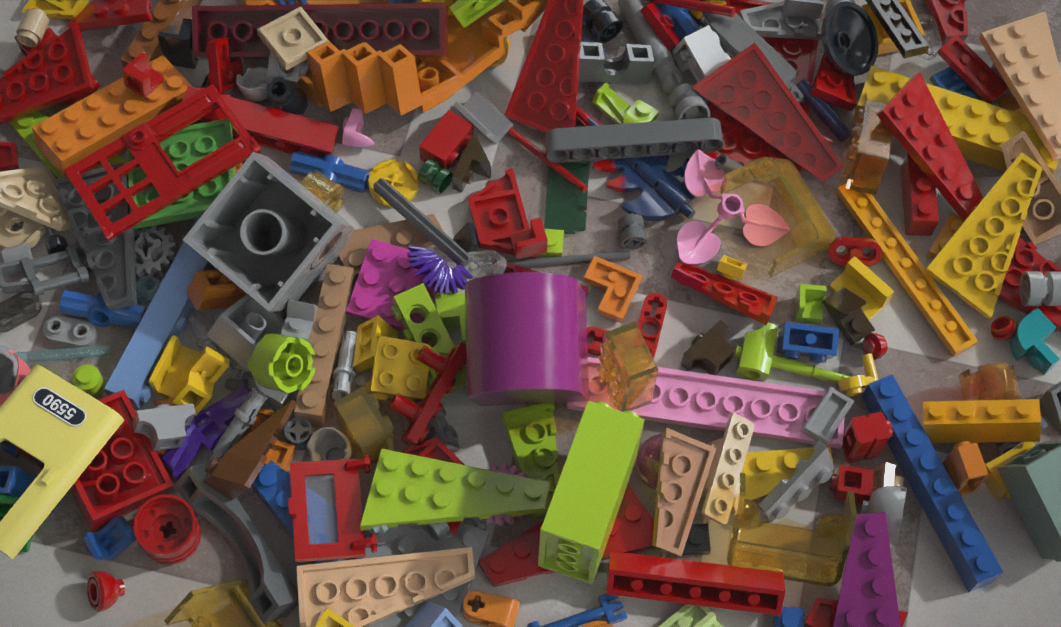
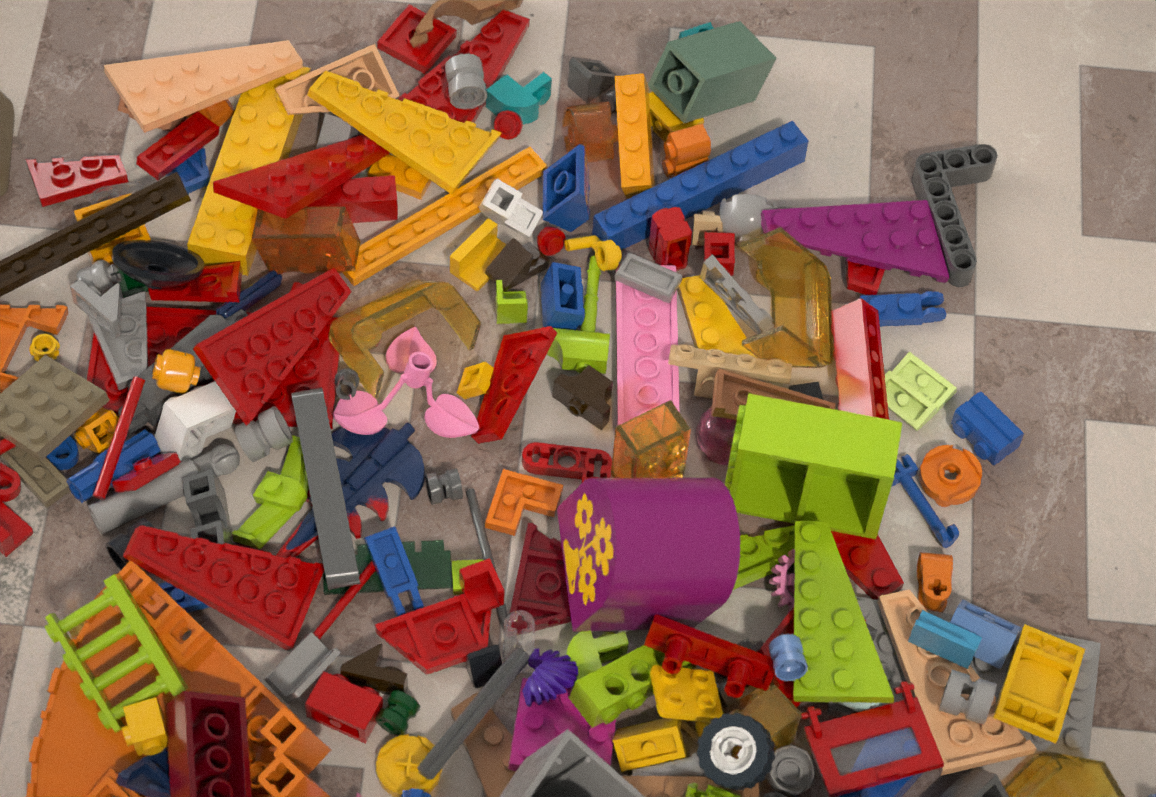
camera: 100 degrees left, 5 degrees down
red plate [828,237,882,266] -> none
none -> light orange head [152,349,200,393]
none -> blue hinge [364,526,424,617]
none -> white brick [479,179,543,238]
none -> blue slope [543,144,590,232]
none -> black wheel [697,713,775,791]
none -> medium blue wheel [769,634,808,681]
none -> dark azure panel [908,610,982,669]
none -> light grey wheel [939,670,997,725]

